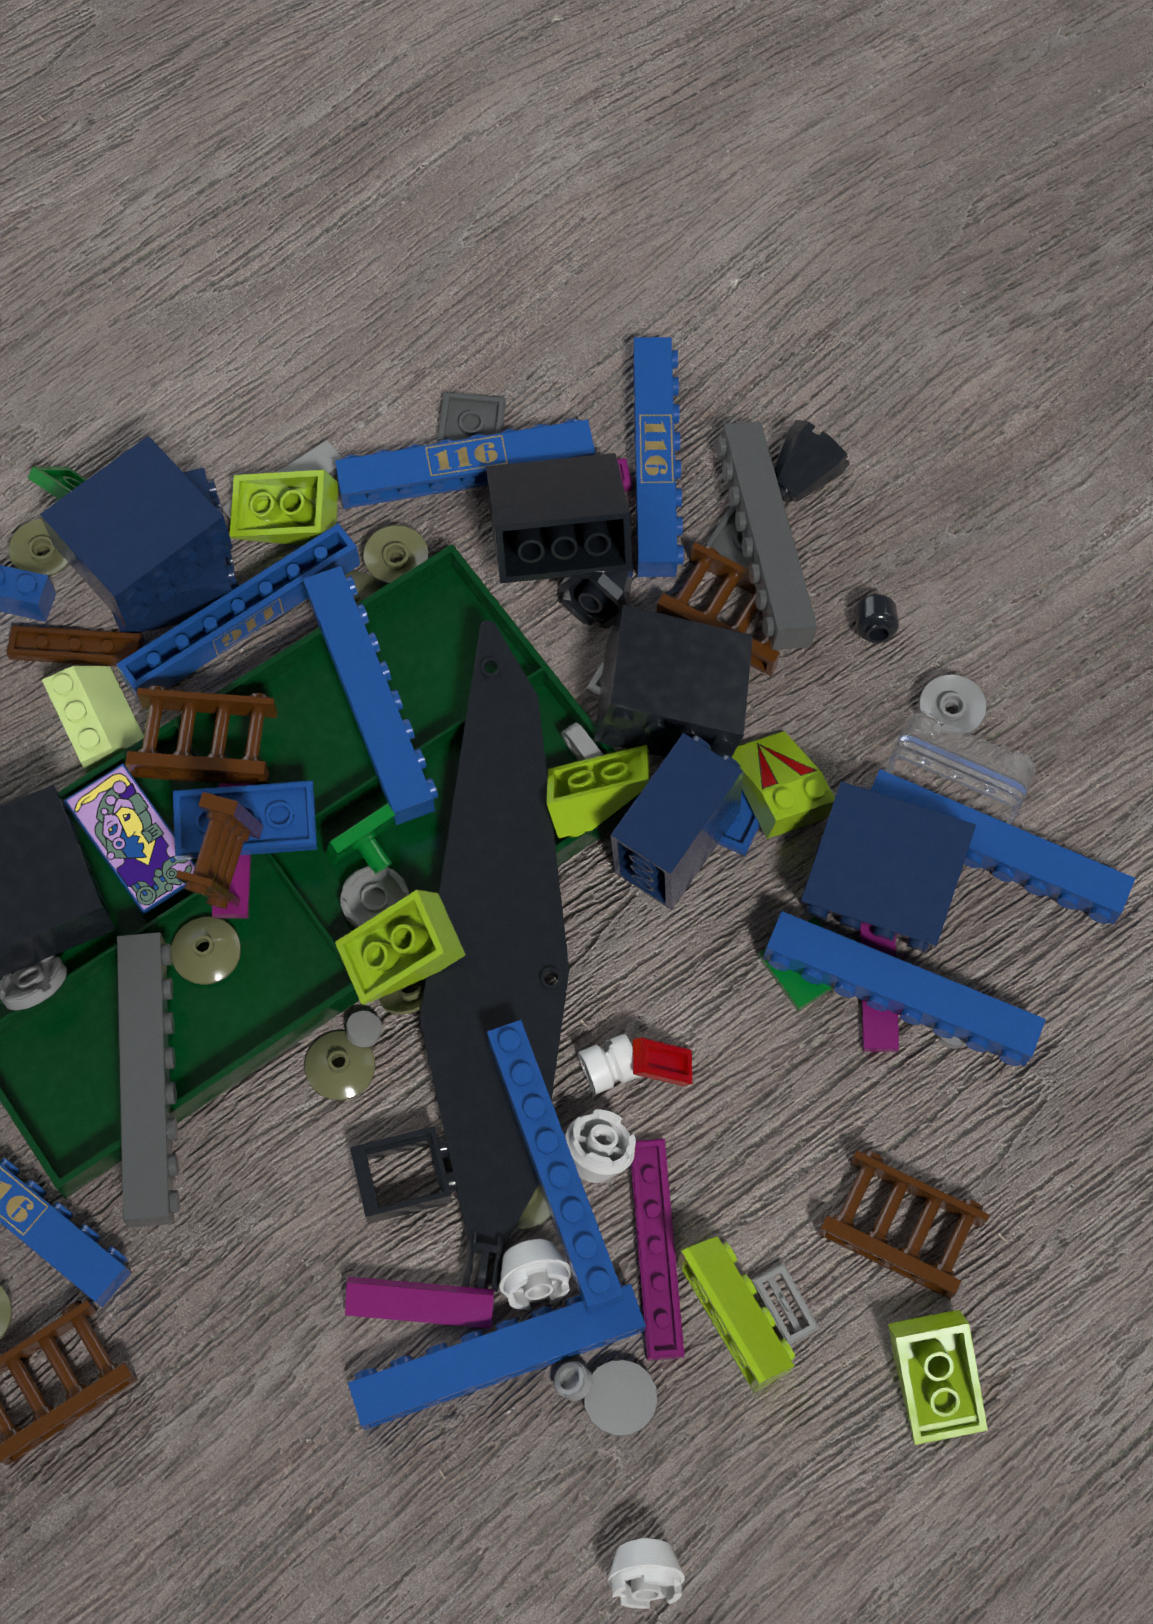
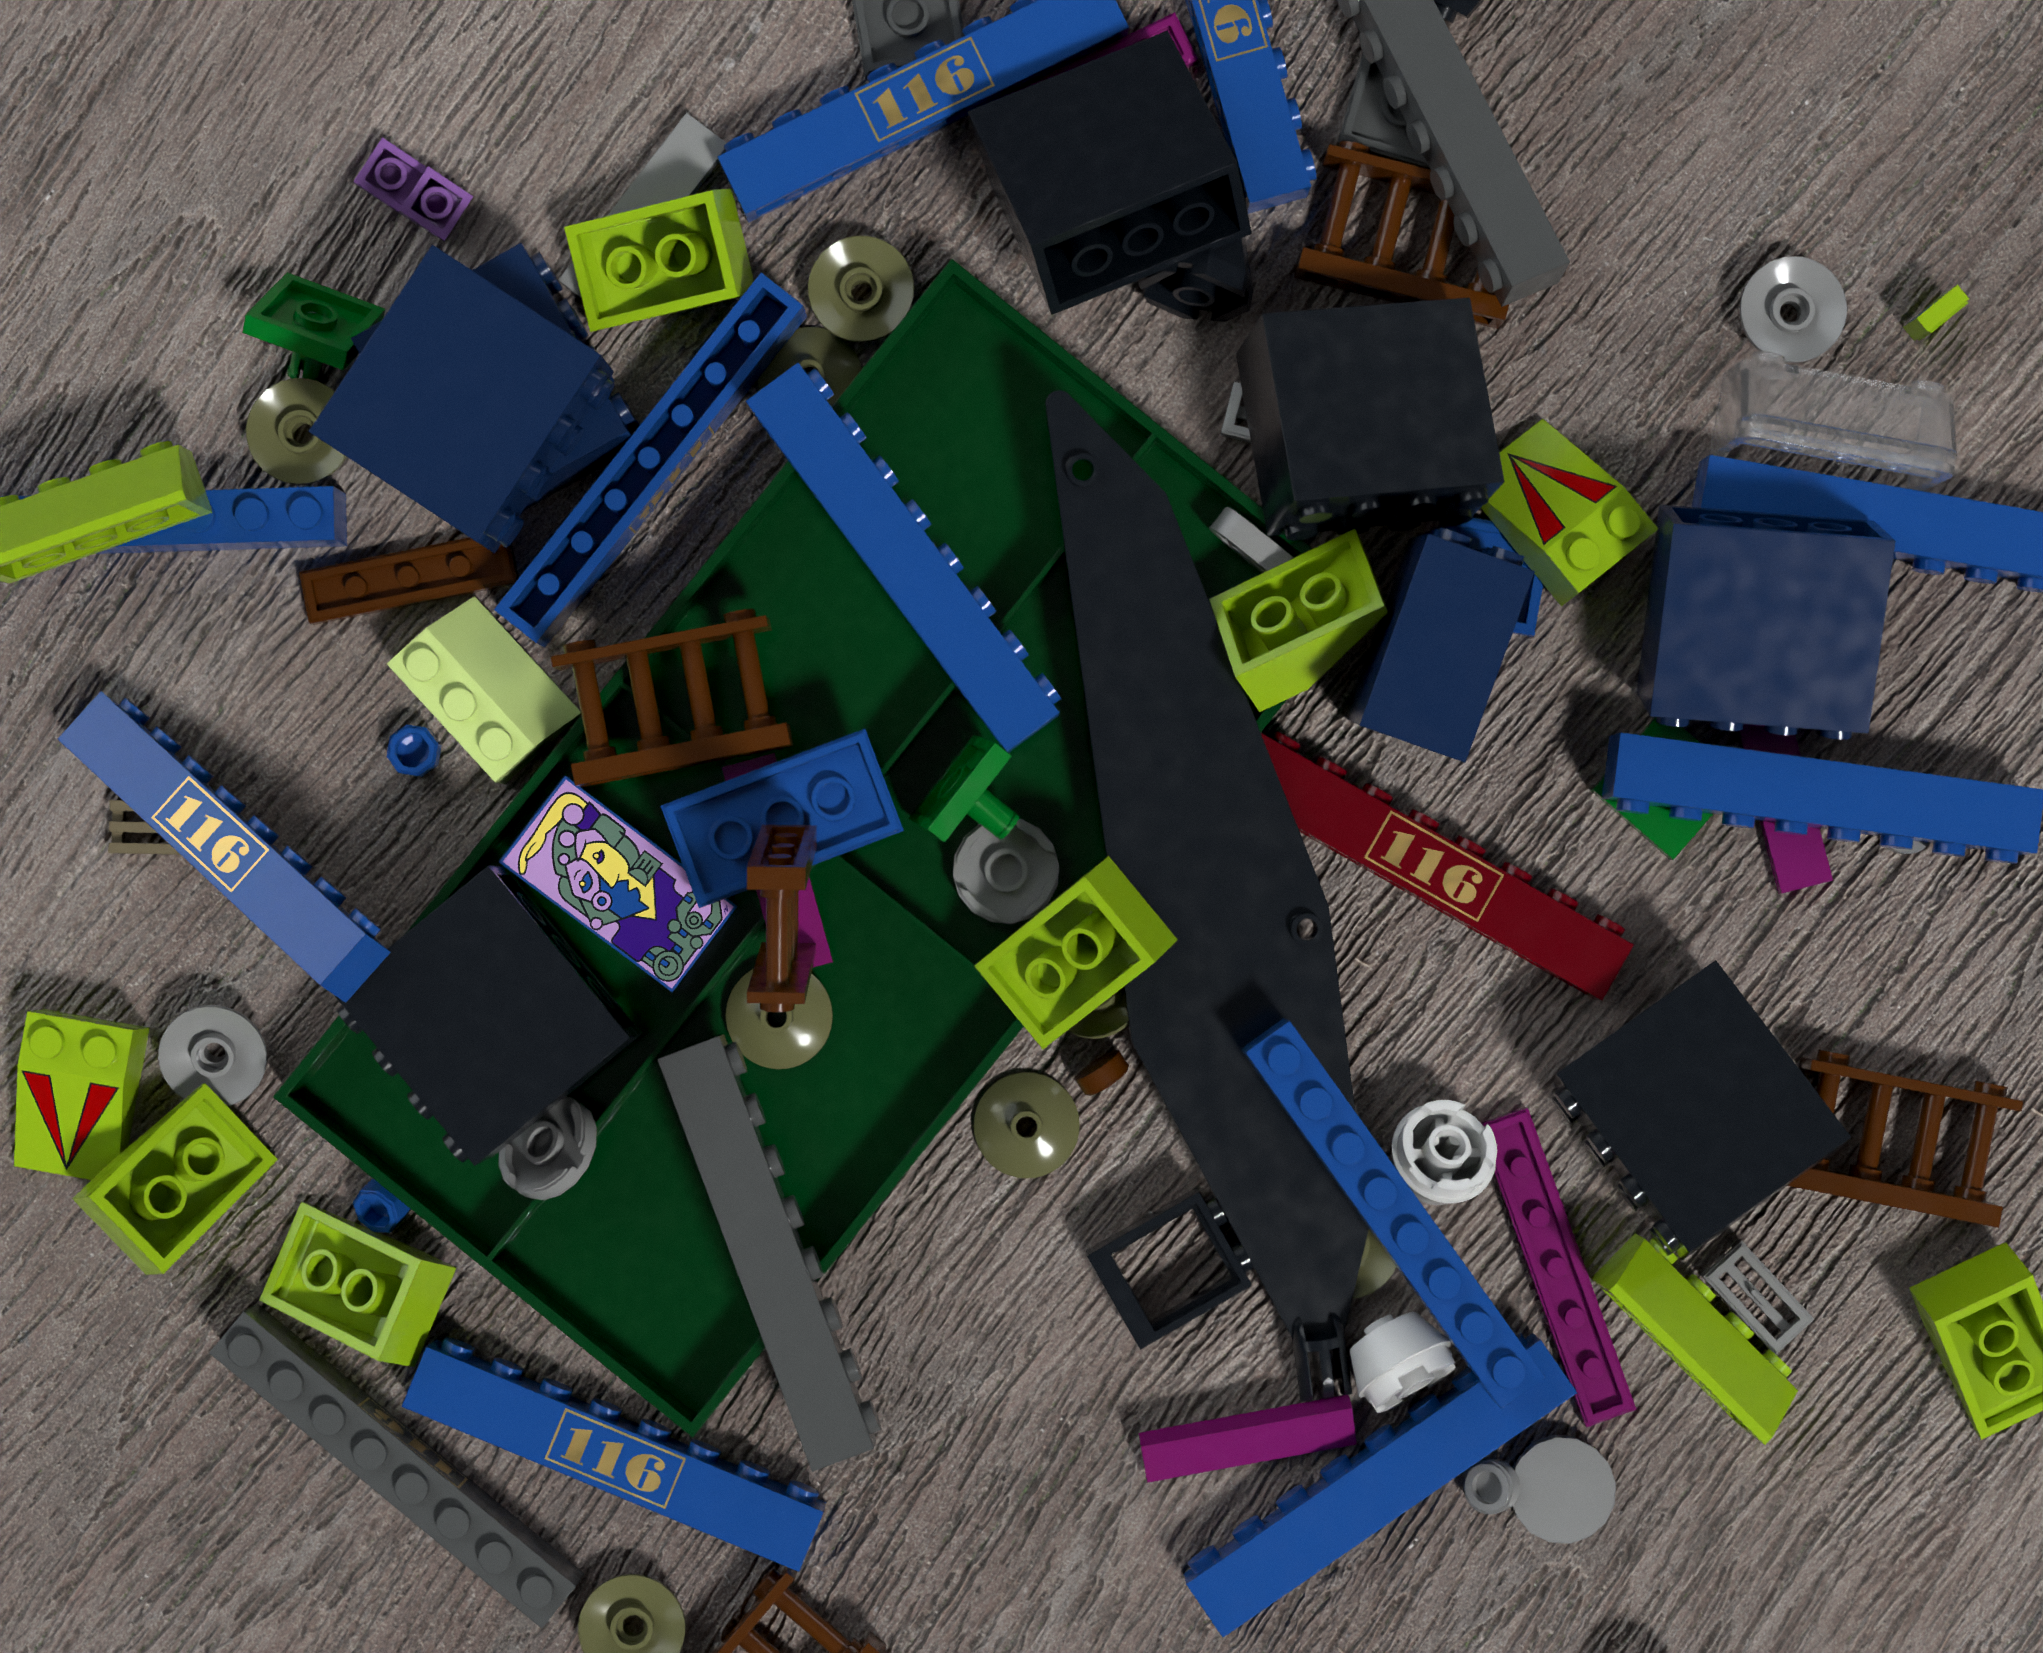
camera: 15 degrees left, 20 degrees up
light grey tile [346,1011,382,1048] -> none
white wheel [578,1034,641,1095] -> none
red tile [633,1037,693,1086] -> none
black head [854,594,899,644] -> none
none -> medium lavender slope [353,137,473,241]
none -> blue tile [386,724,442,777]
none -> reddish brown tile [1074,1049,1129,1096]
none -> dark red brick [1261,730,1634,1001]
none -> black brick [1552,960,1851,1260]
none -> lime tile [1903,284,1969,341]

